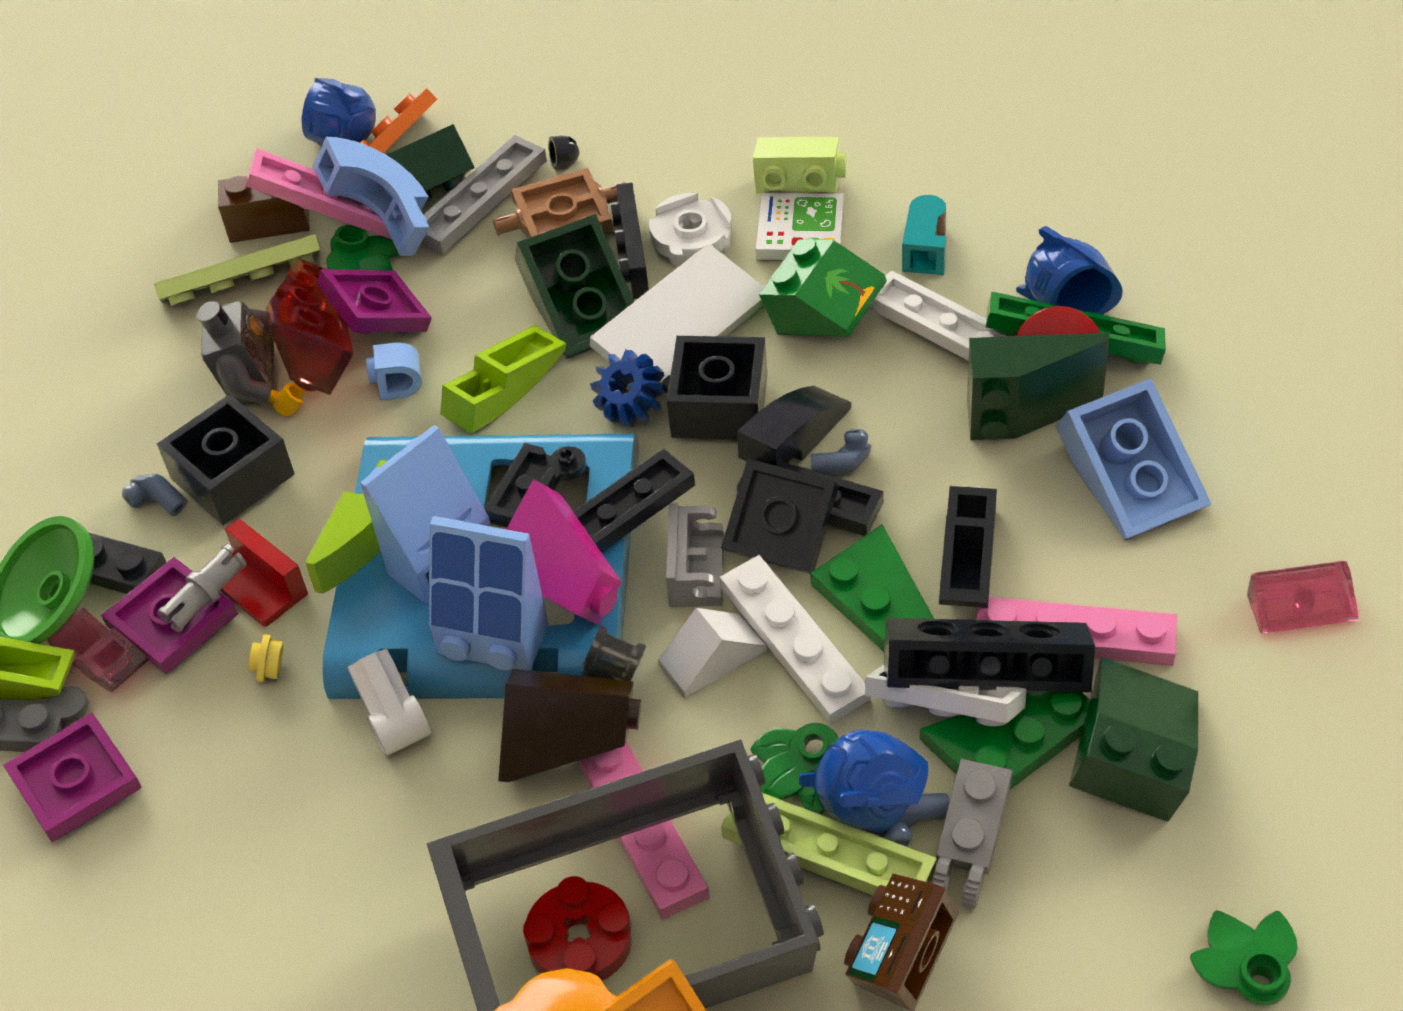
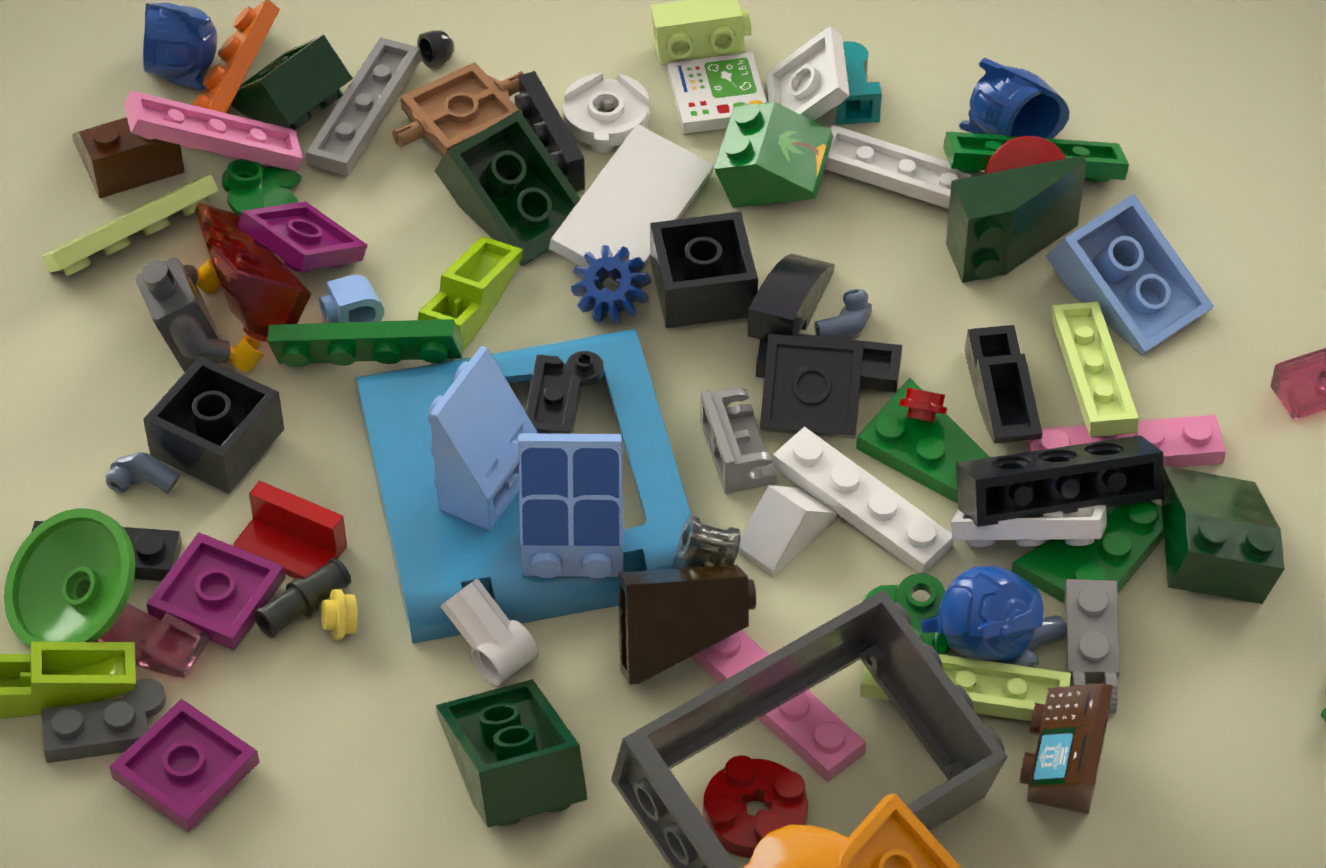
camera: 20 degrees left, 0 degrees up
light grey pin [157,544,247,633] -> none
lime slope [305,459,387,594] -> none
light blue arch [313,137,429,256] -> none
dark pink slope [506,479,622,625] -> none
black plate [573,448,695,553] -> none
none -> pearl dark grey pin [254,558,351,638]
none -> green plate [267,319,464,367]
none -> dark green slope [436,679,588,828]
none -> white plate [766,26,850,121]
none -> red plate [899,387,948,422]
none -> yellowish green plate [1051,301,1139,437]

